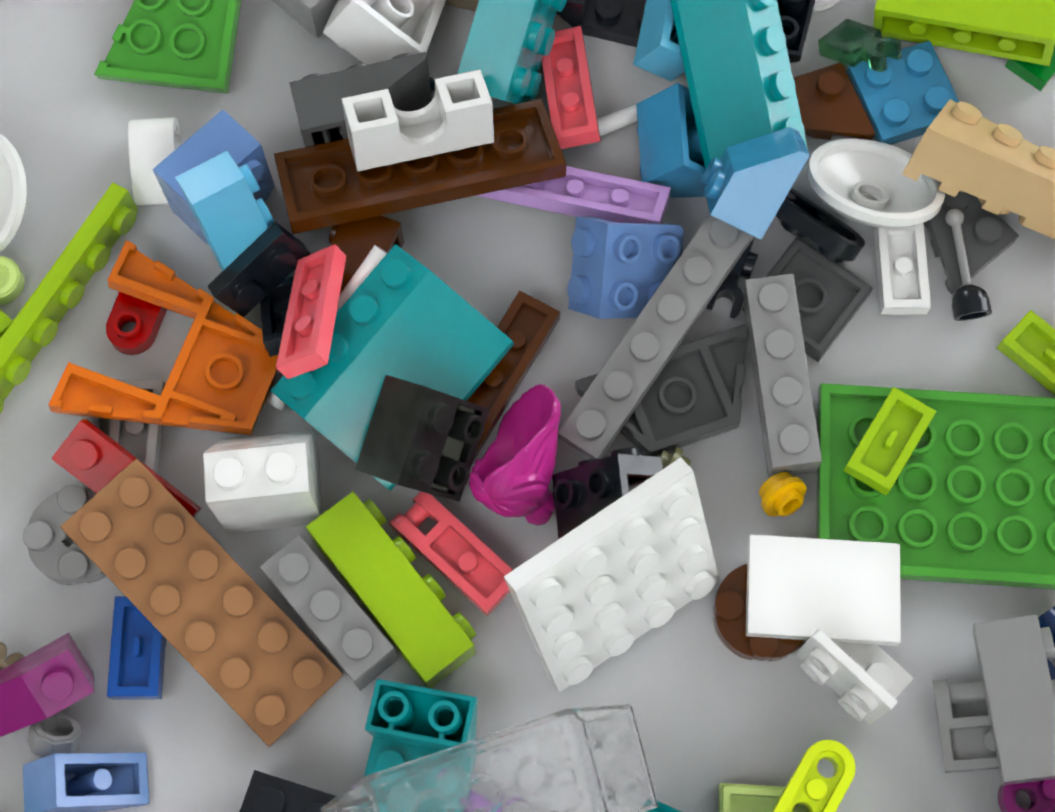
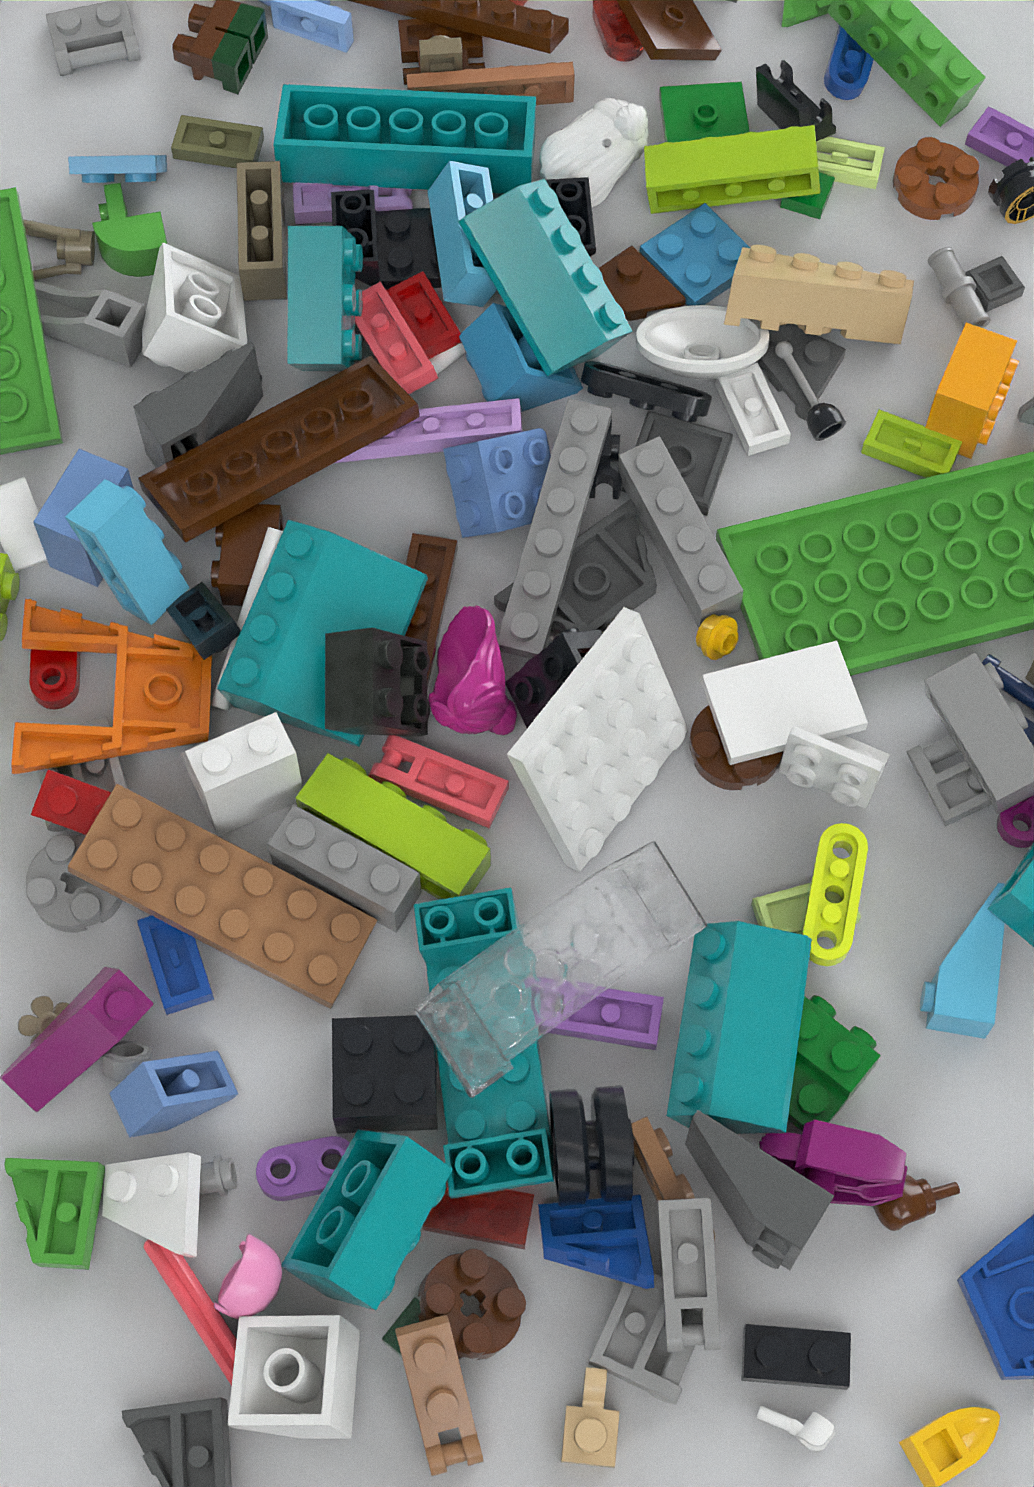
camera: 20 degrees left, 5 degrees down
black plate [208,221,310,317] -> none
coral plate [276,244,346,379] -> none
white arch [342,70,494,172] -> none
slope [702,127,810,240] -> none
clear green plate [818,19,902,72] -> none
lime plate [843,387,937,496] -> none
none -> red plate [386,271,462,359]

